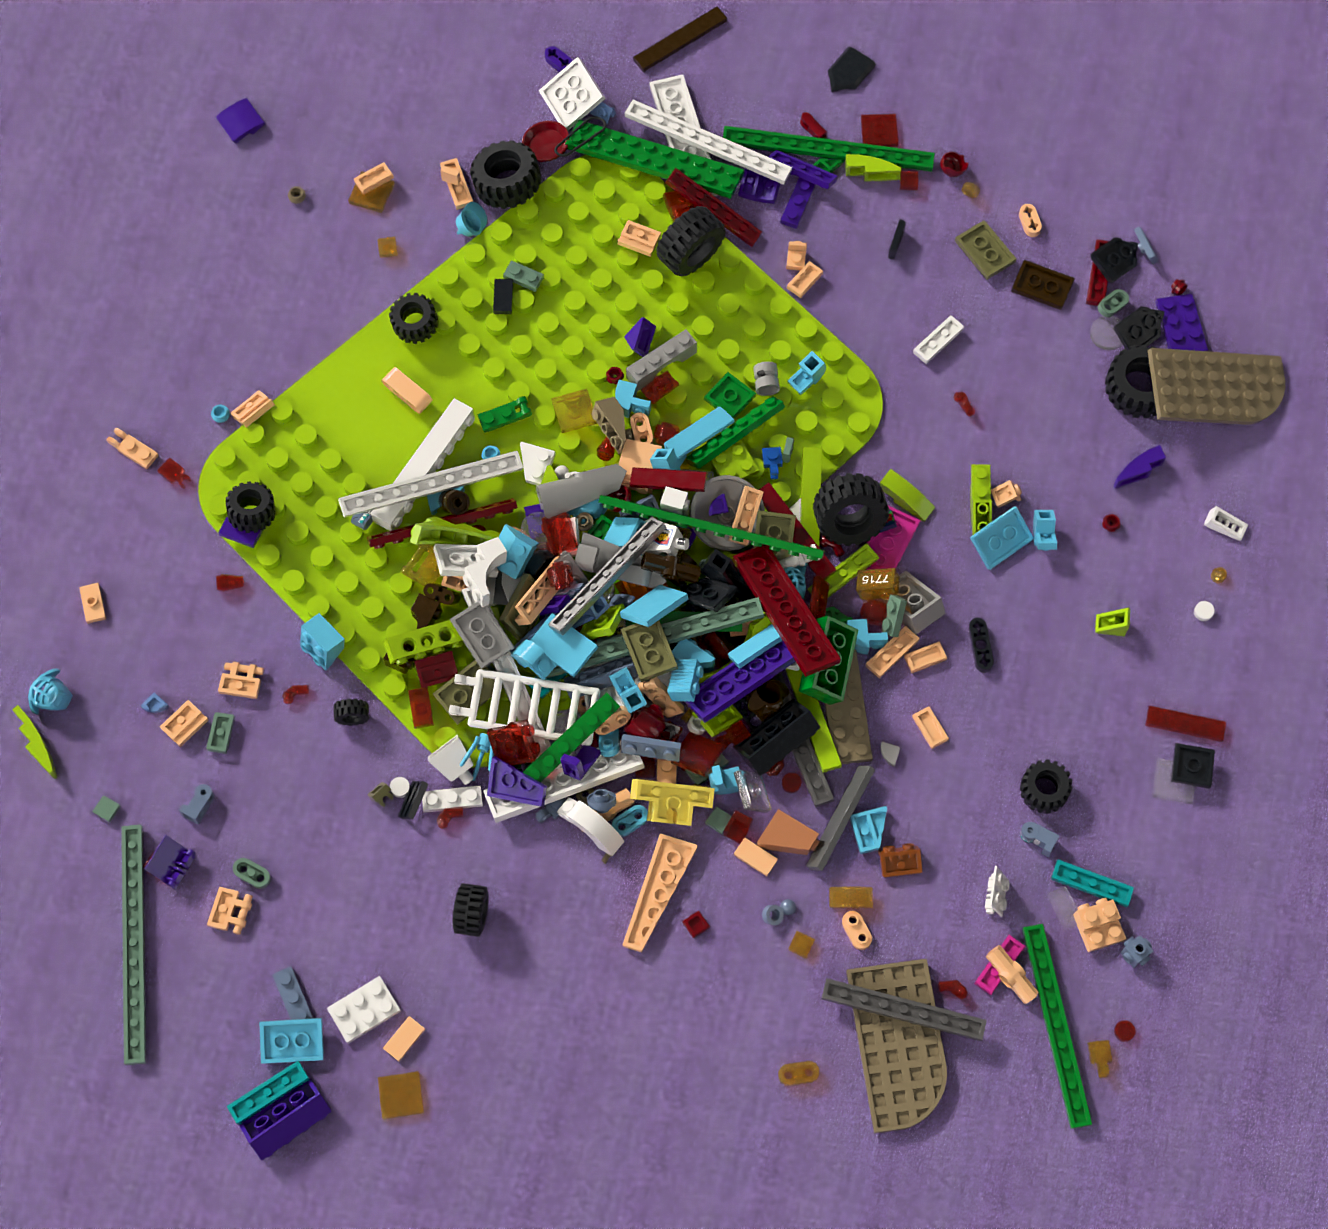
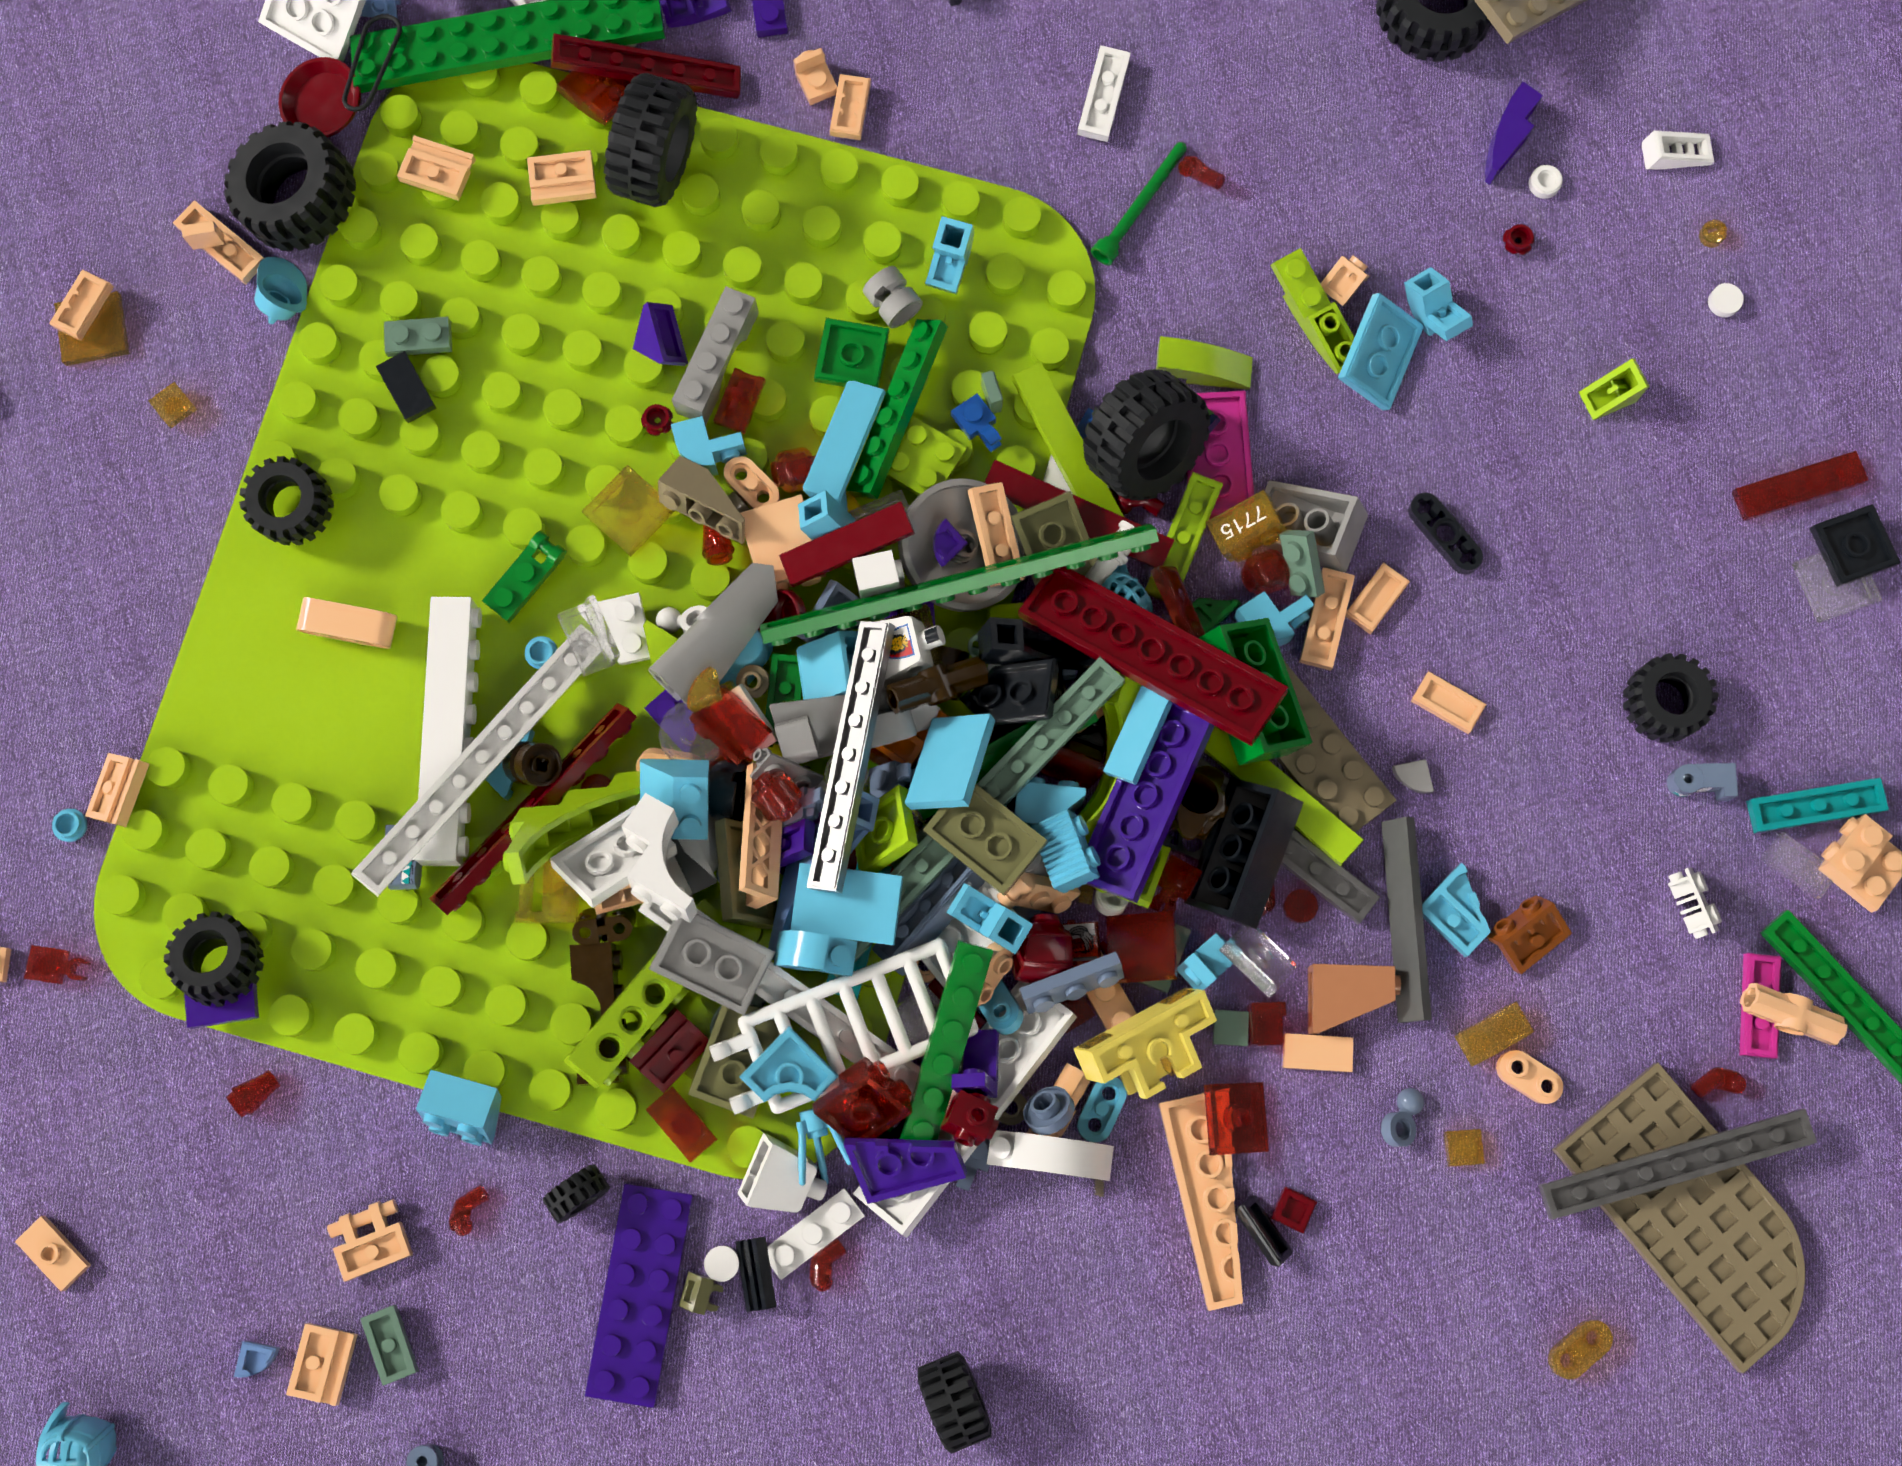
camera: 30 degrees left, 10 degrees up
none -> light nougat plate [397,135,476,200]
none -> clear panel [557,595,620,676]
none -> dark purple plate [585,1184,694,1408]
none -> clear yellow tile [687,666,722,713]
none -> medium azure tile [739,1026,839,1102]
none -> dark red brick [940,1090,999,1147]
none -> green piece [1091,142,1187,266]
none -> clear red plate [1204,1082,1269,1155]
none -> black tile [1236,1195,1292,1267]
none -> white tile [1528,165,1563,199]

